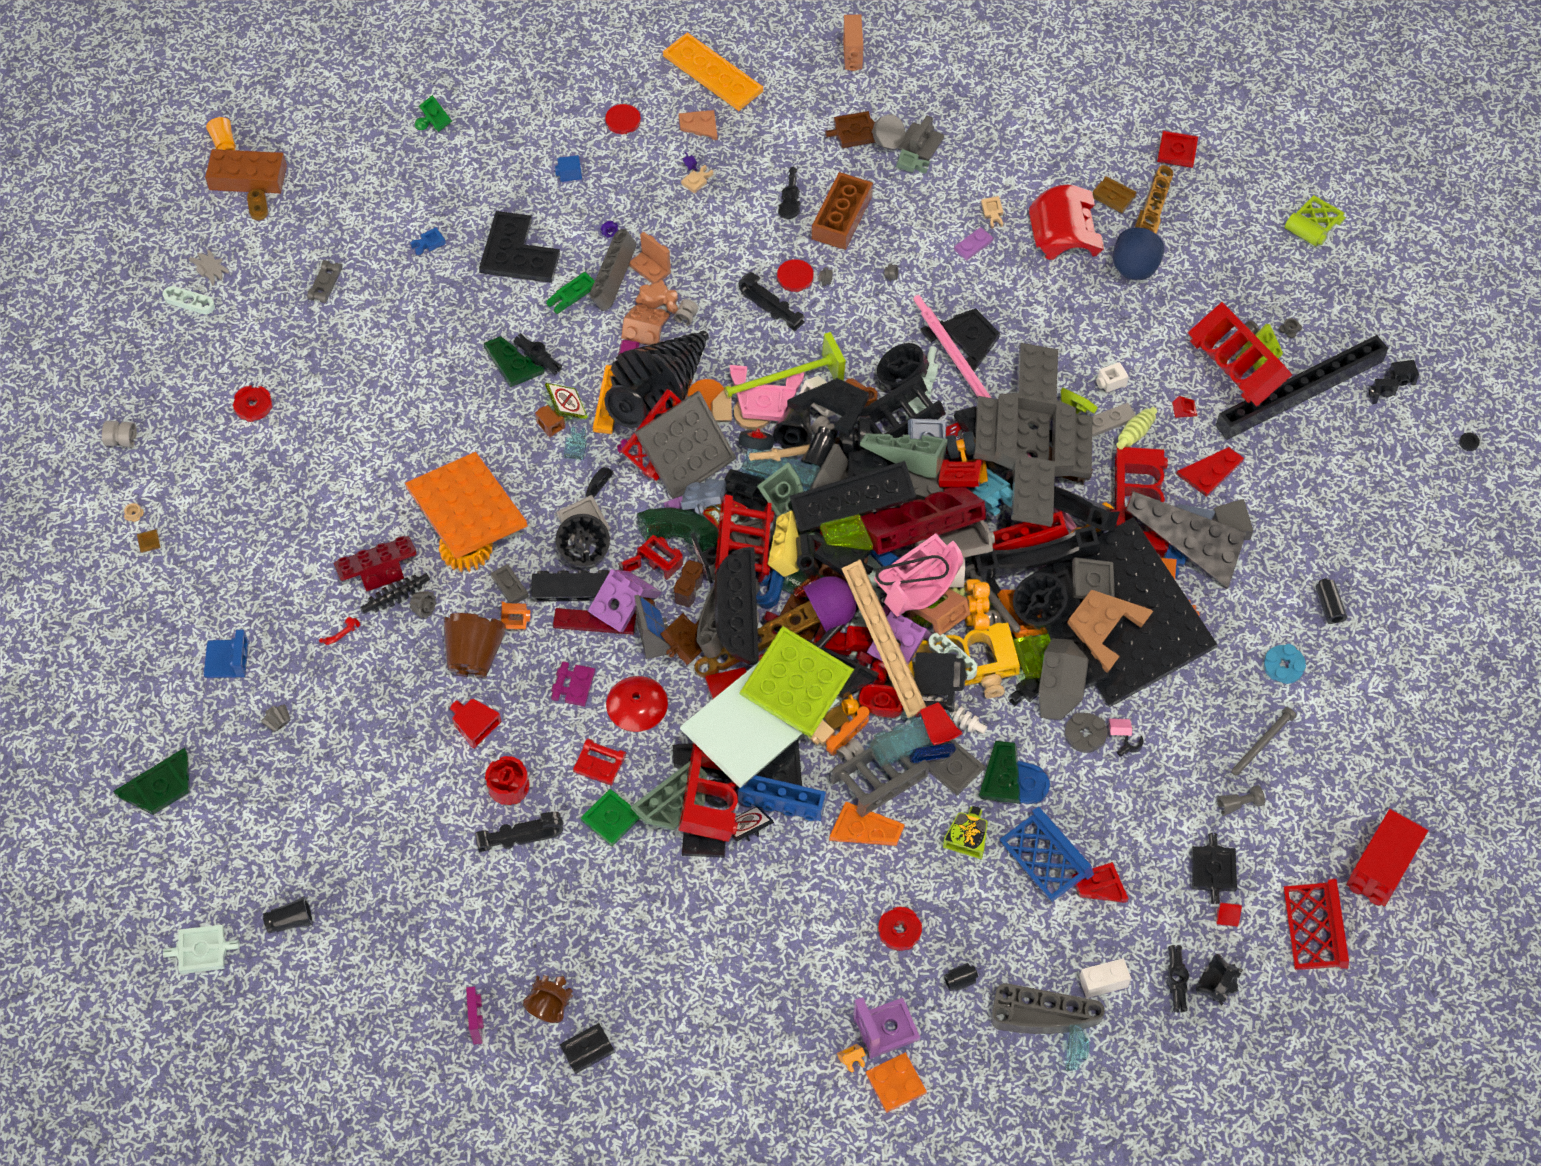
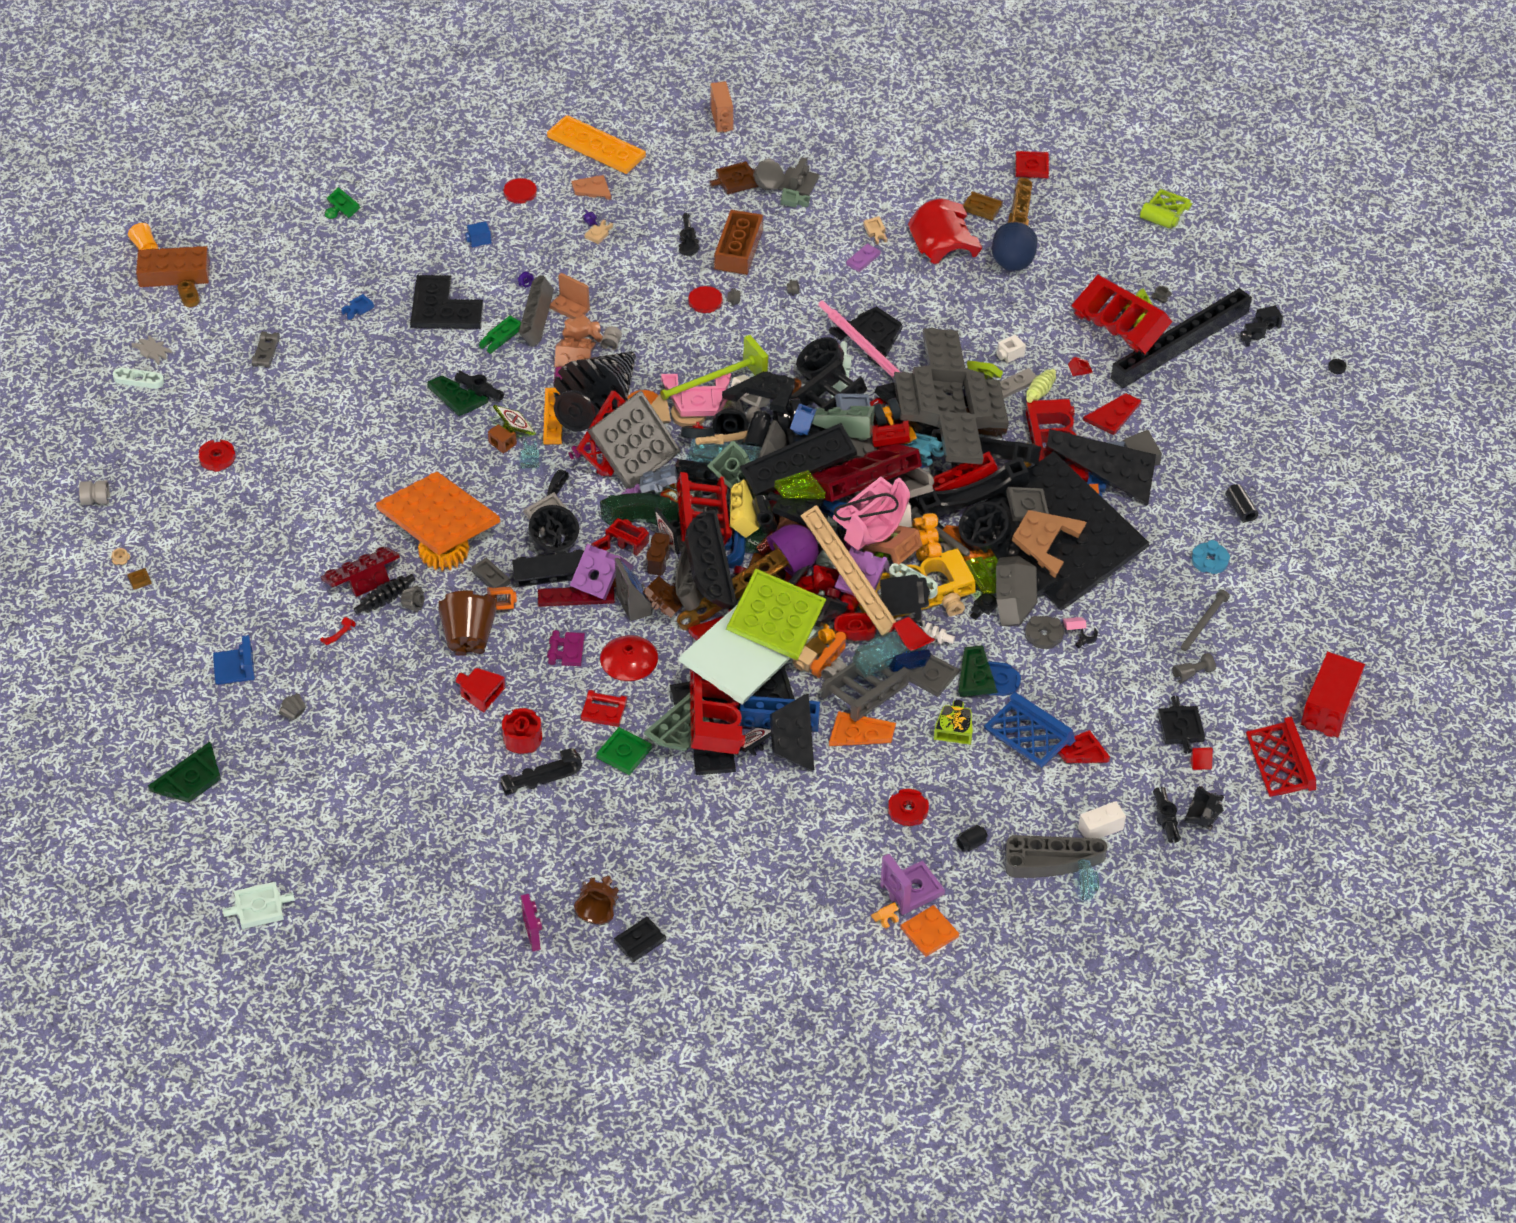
camera: 10 degrees left, 10 degrees down
black plant [263,896,313,934] -> none
black piece [738,272,805,331] -> none
none -> black wing [770,694,815,771]
none -> brick [790,404,817,435]

